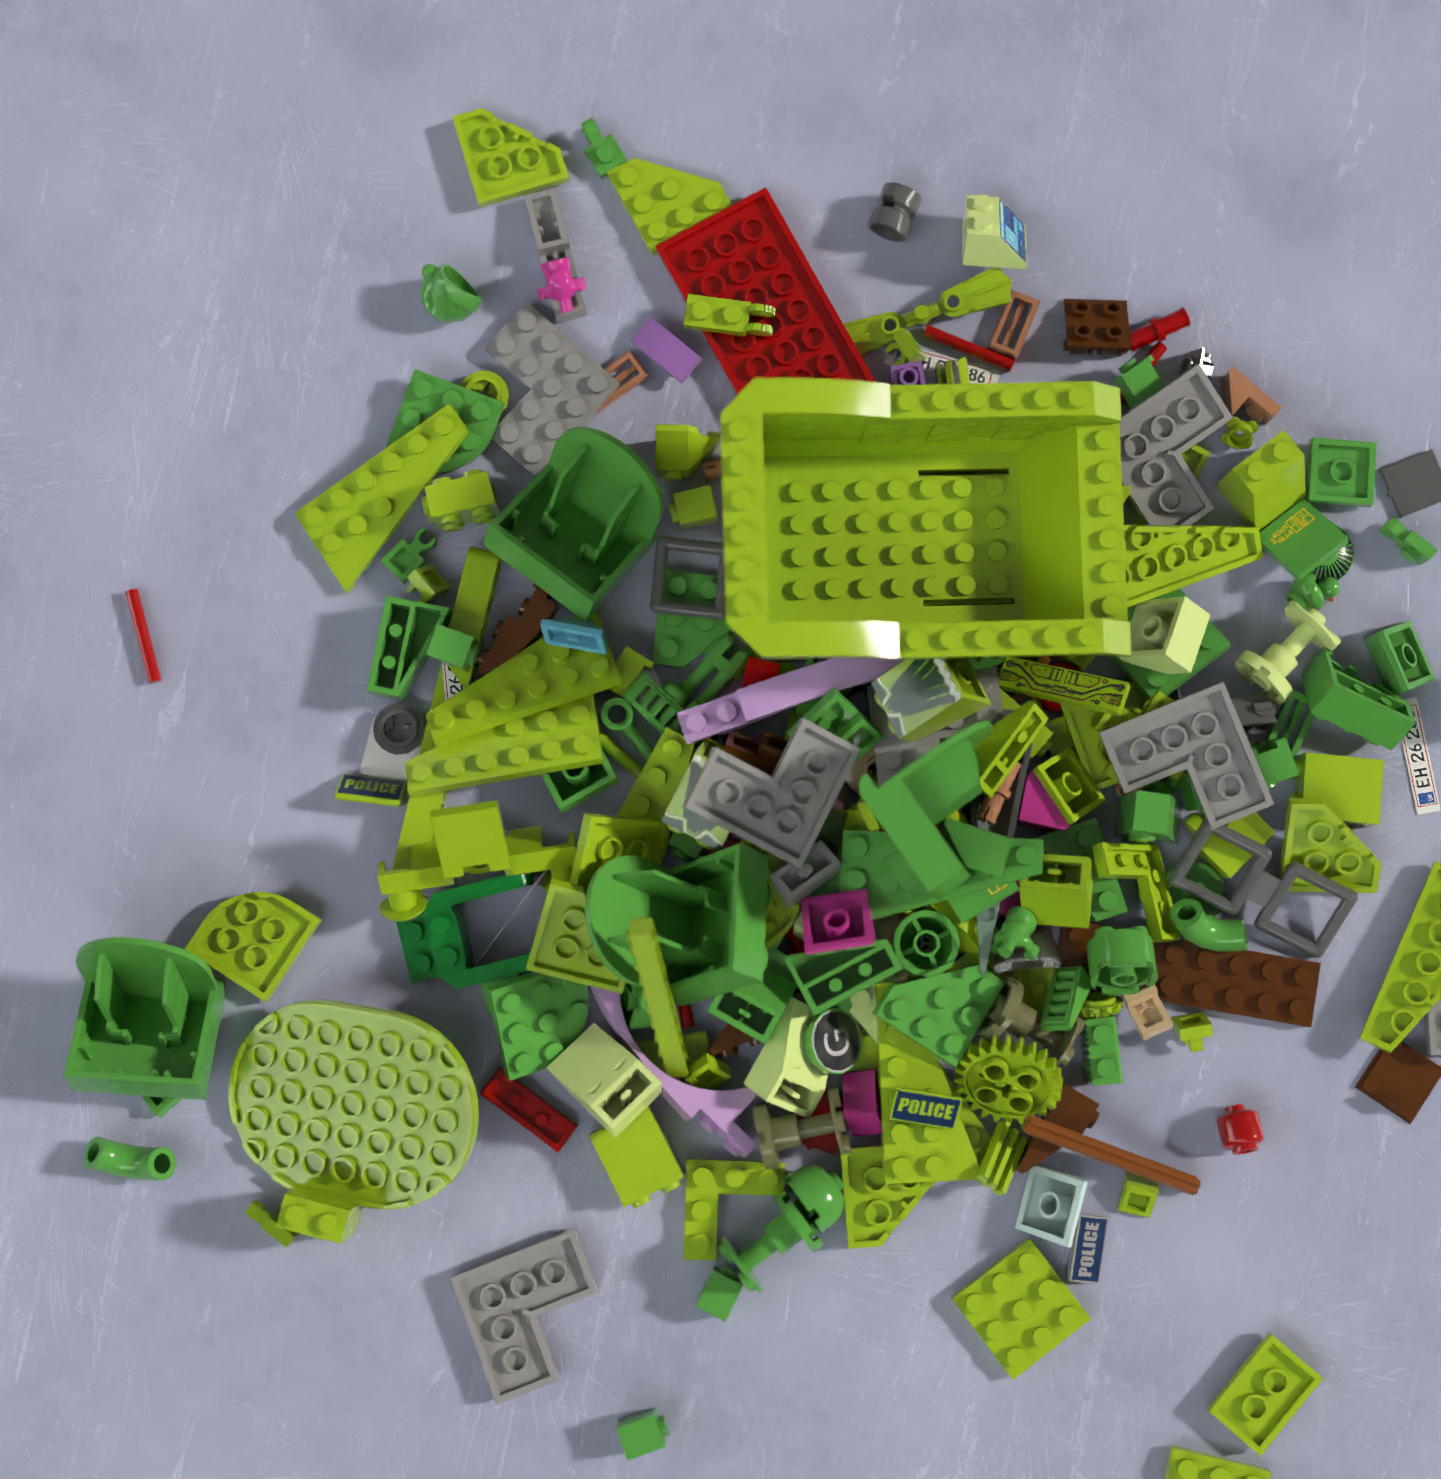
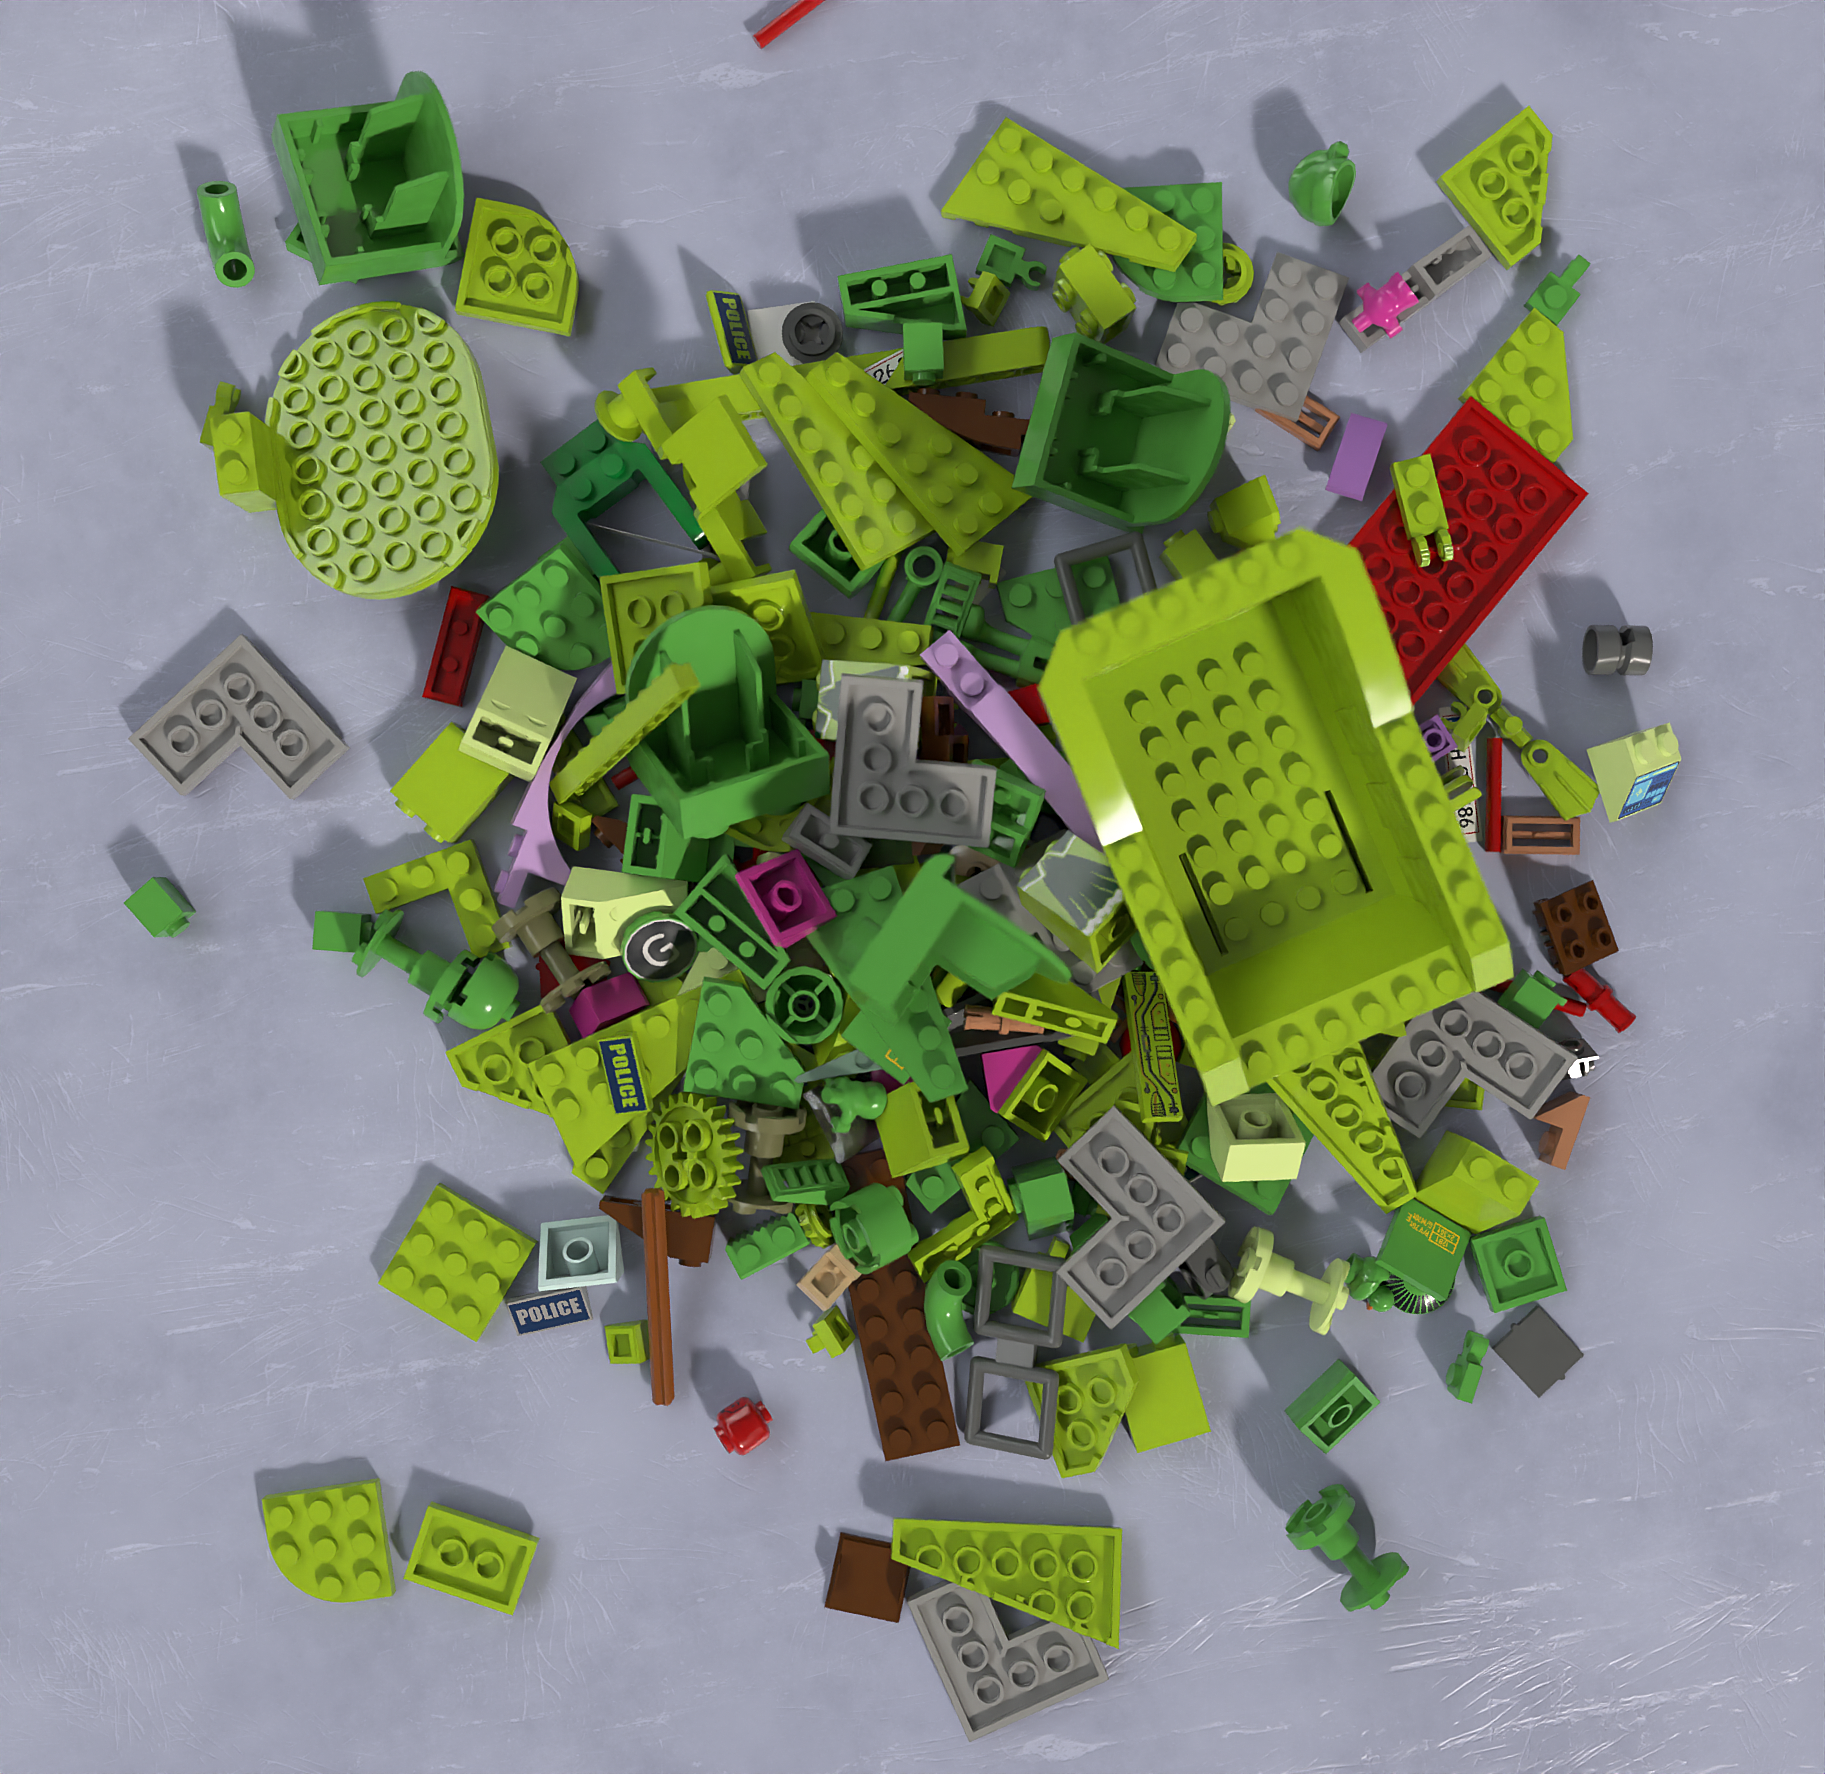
camera: 70 degrees right, 5 degrees up
medium azure slope [540,619,609,655] -> none
bright green slope [945,818,1013,883] -> none
lime tile [976,1120,1028,1196] -> none
lime plate [1221,417,1258,450] -> none
bright green wedge [1301,647,1416,750] -> none
white sticker [1401,697,1441,815] -> none

